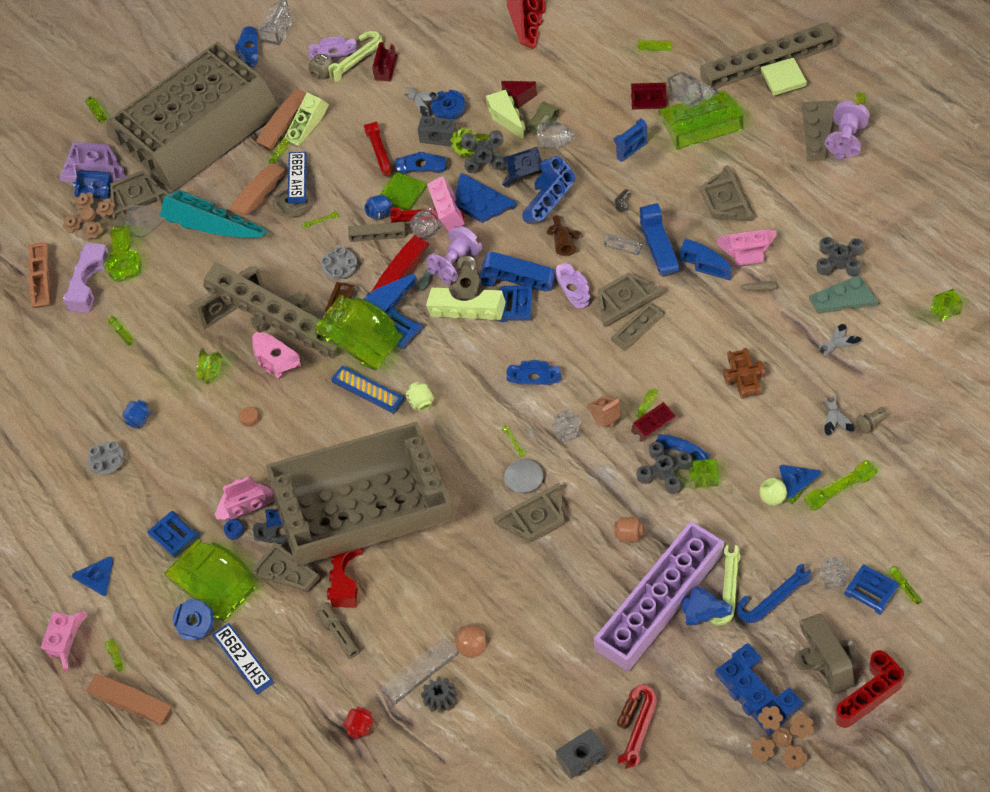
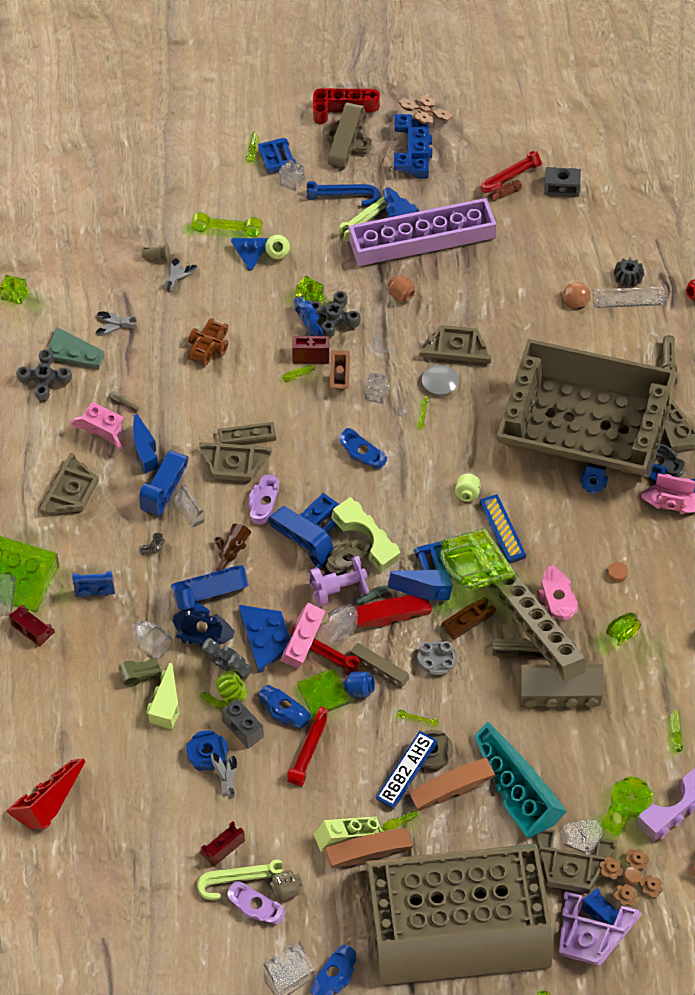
camera: 150 degrees left, 0 degrees up
dark red slope [501,81,537,108] -> none

